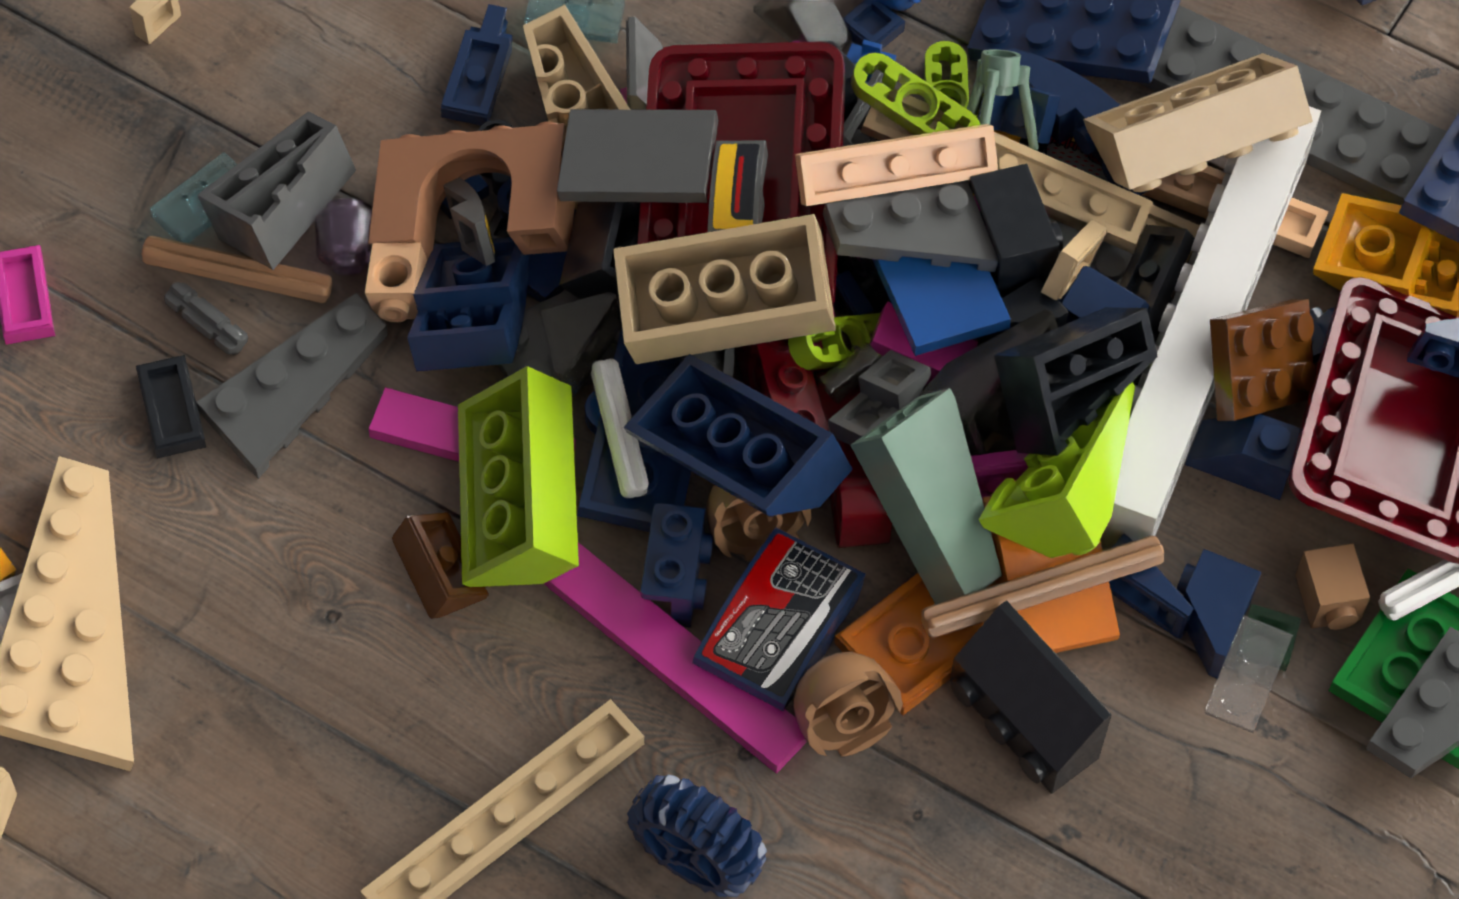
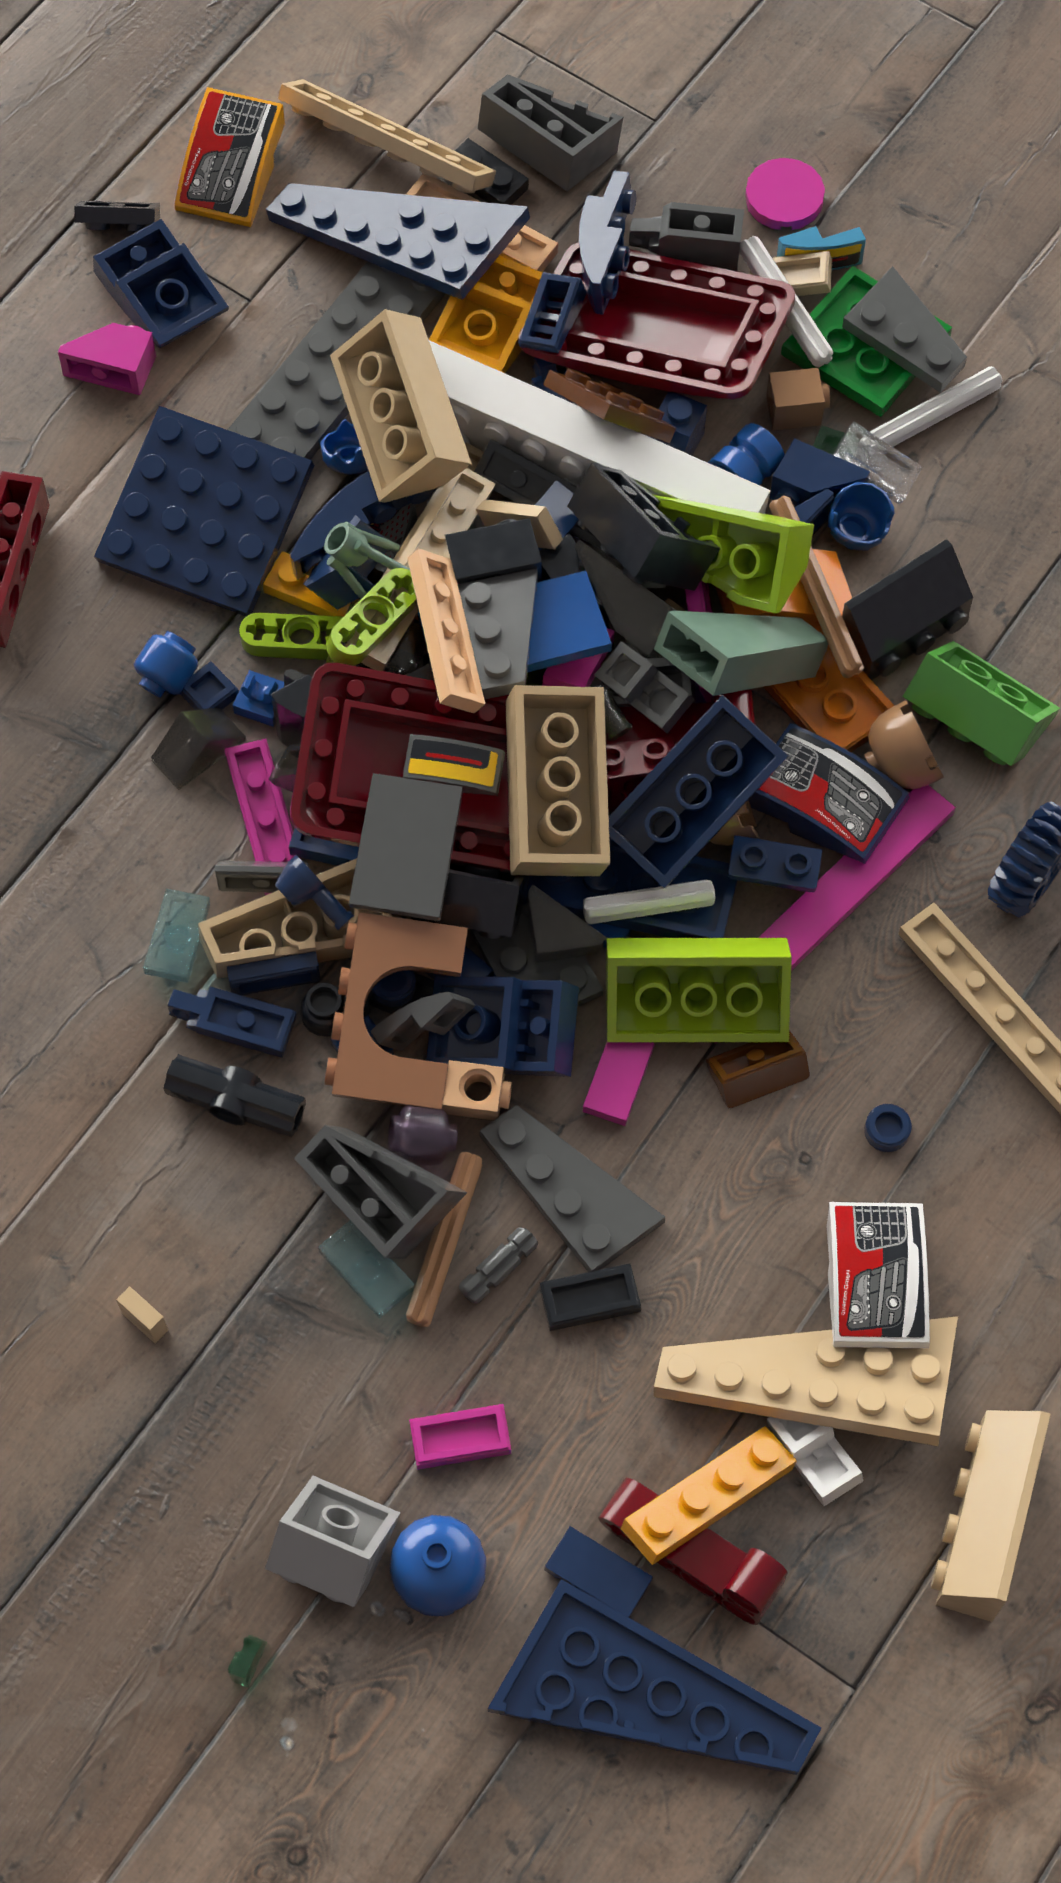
camera: 85 degrees left, 5 degrees up
none -> black piece [163,1054,306,1137]
none -> dark blue tile [227,951,320,995]
none -> dark blue bar [275,855,355,931]
none -> dark blue slope [518,272,587,353]
none -> blue wheel [708,423,785,486]
none -> slope [827,1202,930,1349]
none -> blue hair [828,482,895,551]
none -> white axle [860,367,1003,458]
none -> dark blue tile [864,1104,912,1152]
none -> bright green slope [902,641,1061,766]

